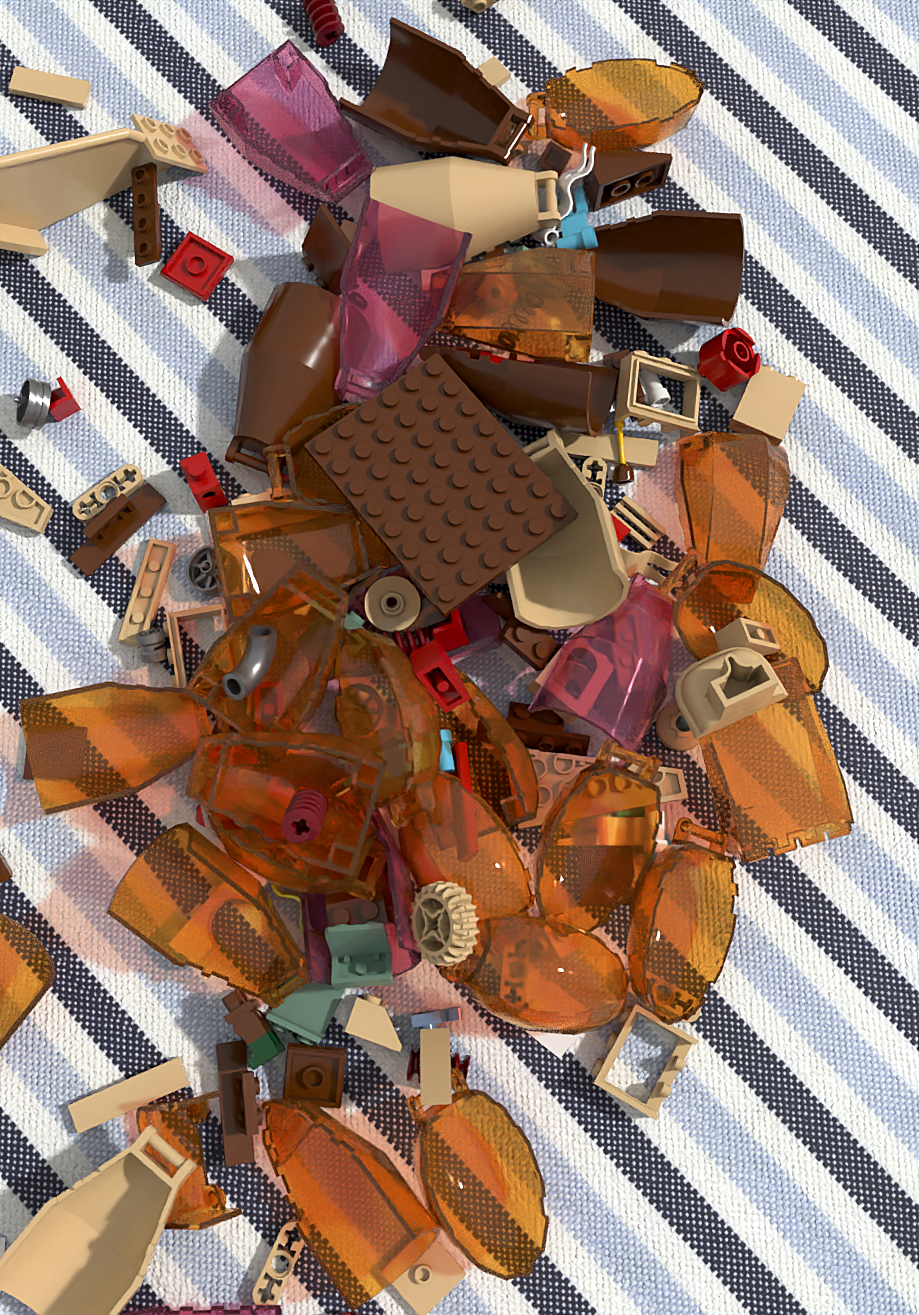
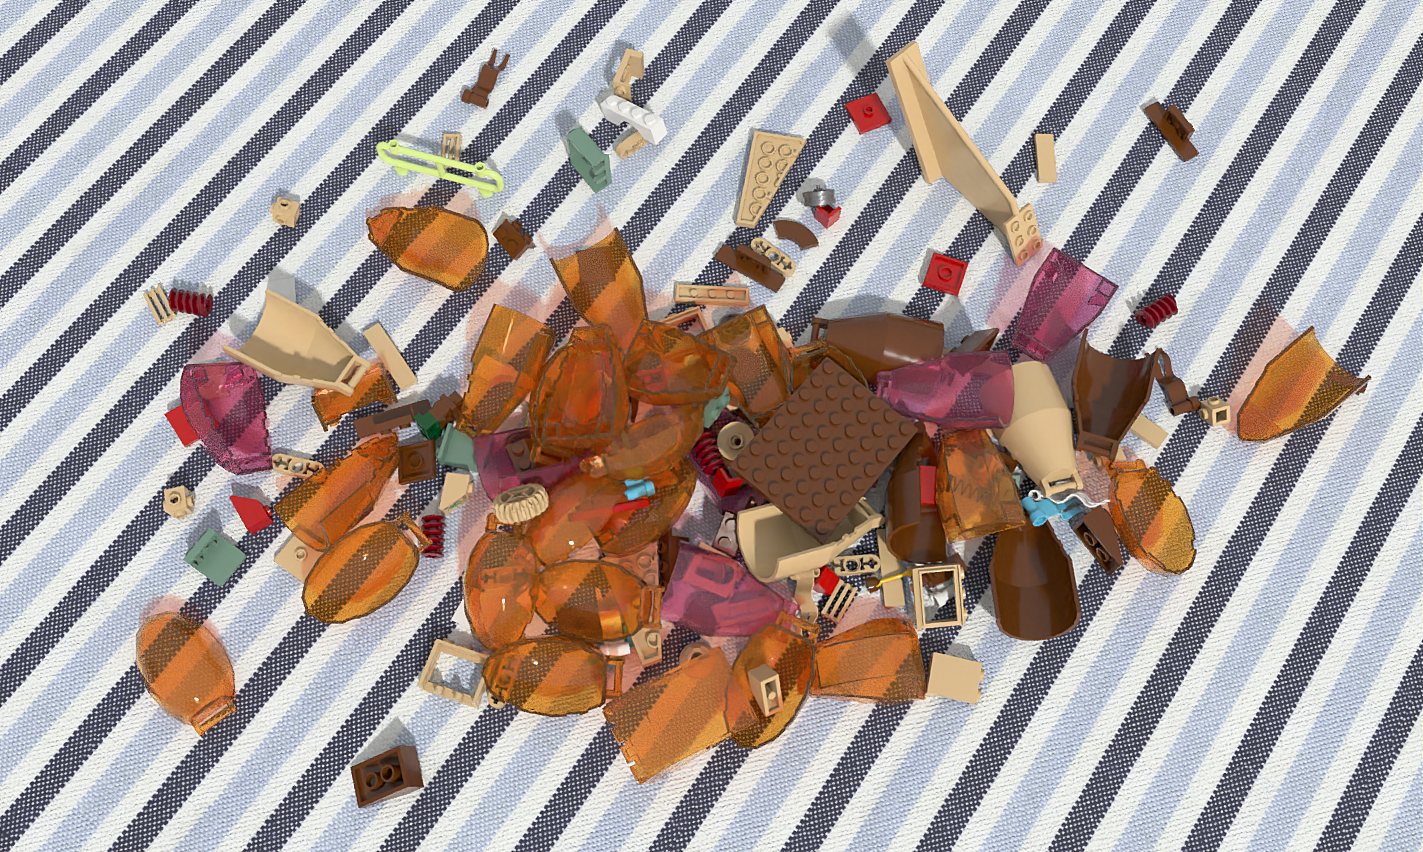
camera: 80 degrees right, 10 degrees down
reddish brown bracket [131,162,161,267] -> none
flat silver wheel [135,628,168,663] -> none
red torso [179,451,228,514] -> none
flat silver cylinder [222,624,277,700] -> none
dark red piece [281,788,328,844] -> none
sand green bracket [325,921,392,989] -> none
red slope [410,639,471,713] -> none
sand blue plate [411,1006,462,1031] -> none
tan tile [420,1028,452,1106] -> none
reddish brown plate [537,140,573,178] -> none
tan piece [674,647,788,739] -> none
red brick [697,327,761,392] -> none
none -> reddish brown slope [350,745,424,808]
none -> reddish brown tile [773,220,819,250]
none -> reddish brown flag [1144,348,1200,417]

